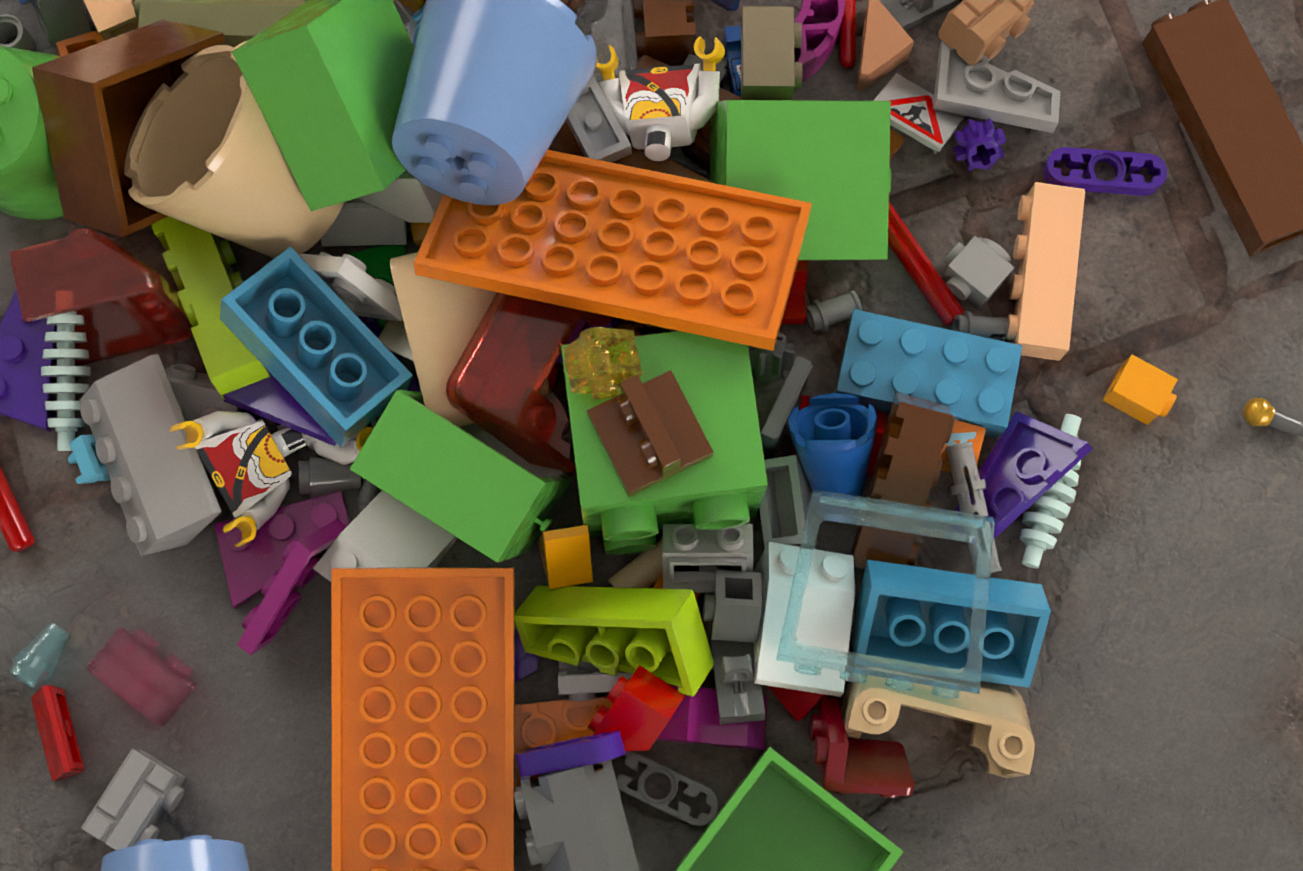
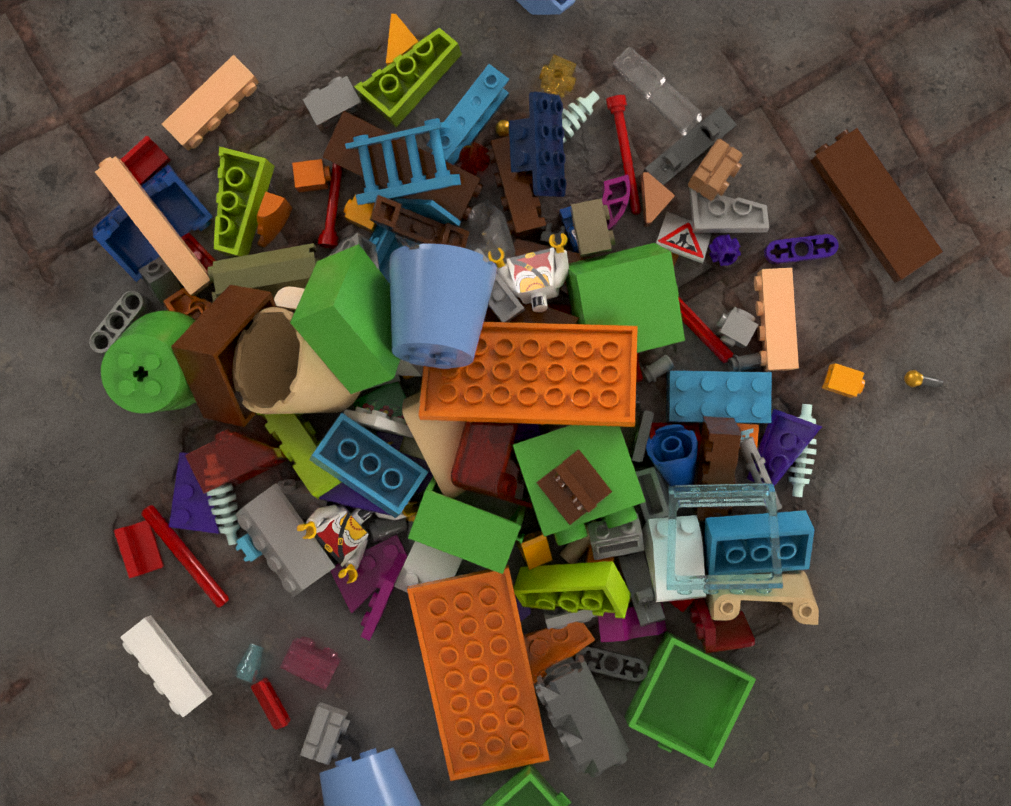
camera: 10 degrees left, 10 degrees up
dark purple beam [515,730,626,777] -> none
clear yellow brick [563,327,642,399] -> none
red slope [587,665,685,751] -> none
dark grey brick [703,570,762,642] -> none

